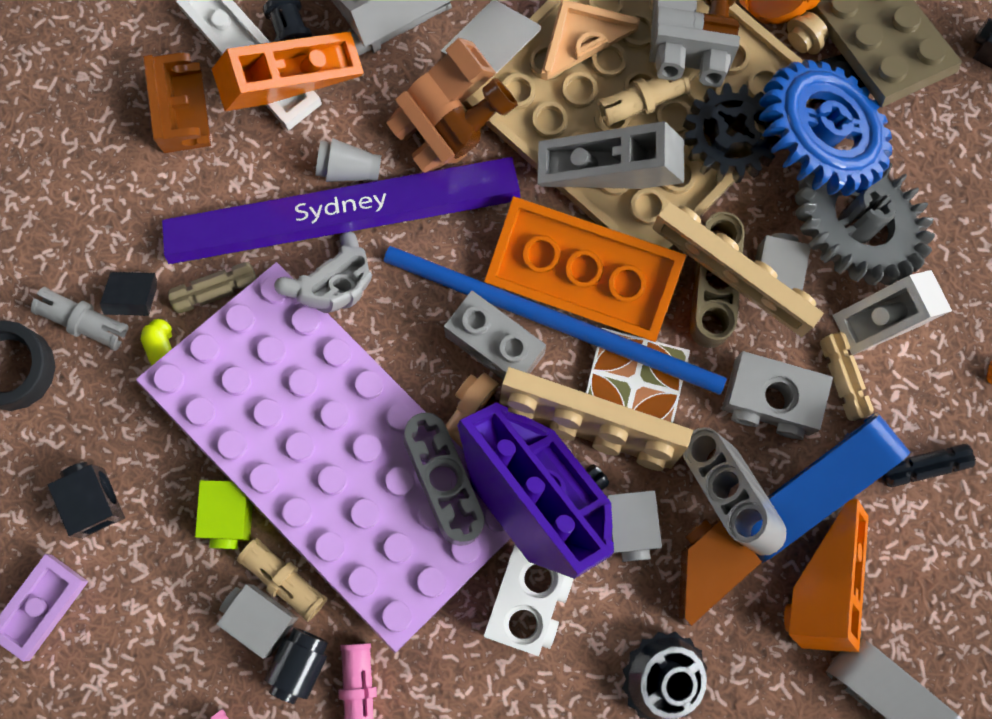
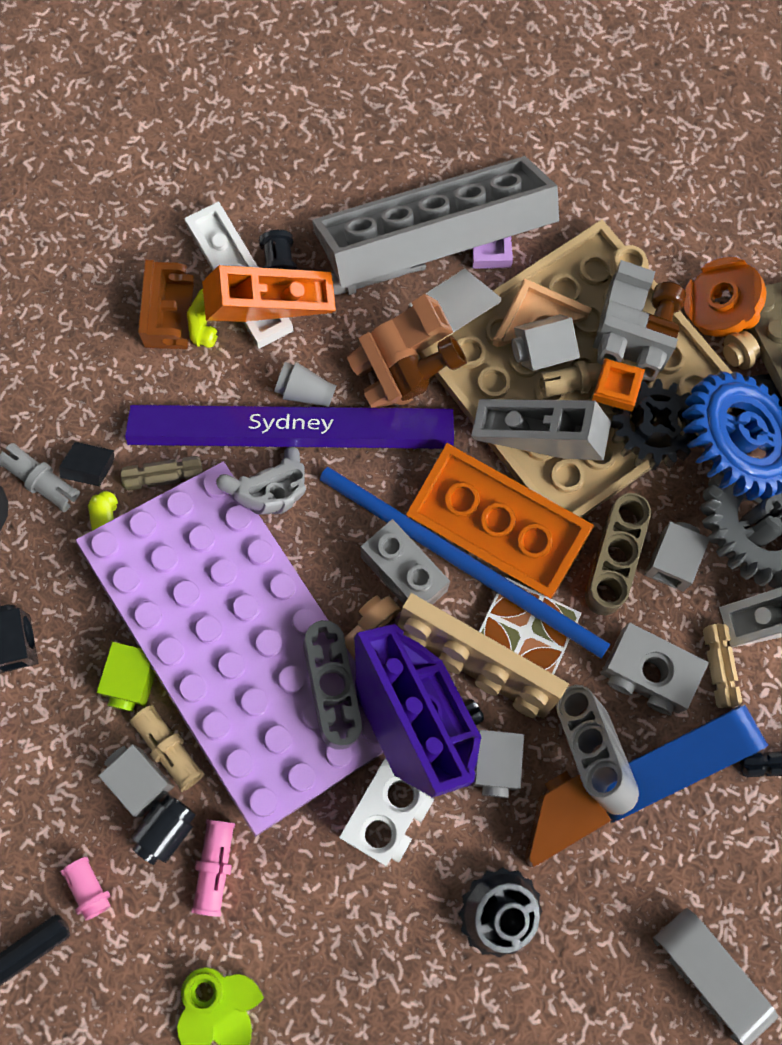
camera: 10 degrees right, 5 degrees down
tan plate [652,201,824,338] -> none
orange slope [784,499,869,652] -> none
none -> neon yellow arm [187,289,218,348]
none -> light grey brick [511,315,580,371]
none -> orange tile [592,358,645,412]

